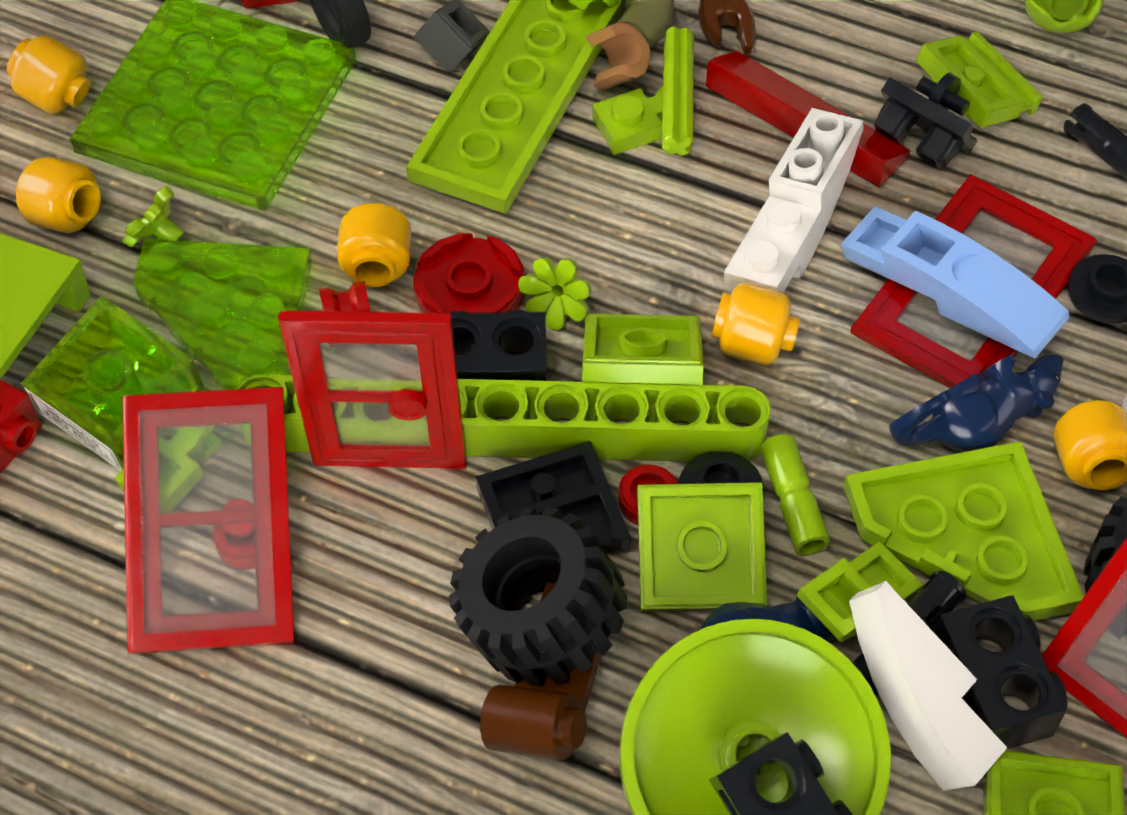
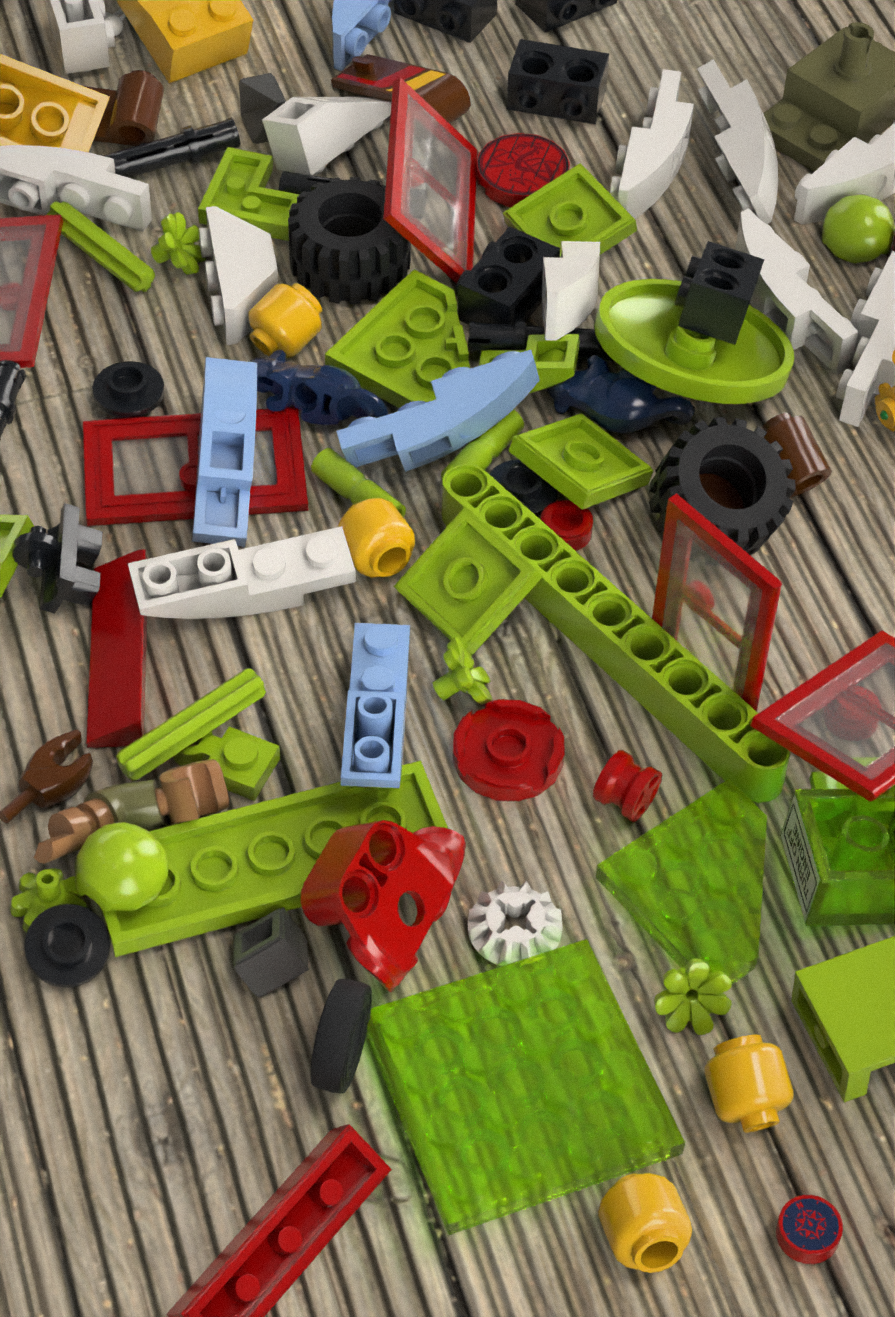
camera: 135 degrees left, 5 degrees down
yellow head [337,203,412,287] -> none
black brick [450,310,547,381] -> none
black wing [475,441,631,552] -> none
none -> red piece [301,820,466,993]
none -> lime piece [311,448,406,518]
none -> light blue slope [336,350,539,472]
none -> light blue slope [341,623,410,788]
none -> white gear [468,881,563,968]

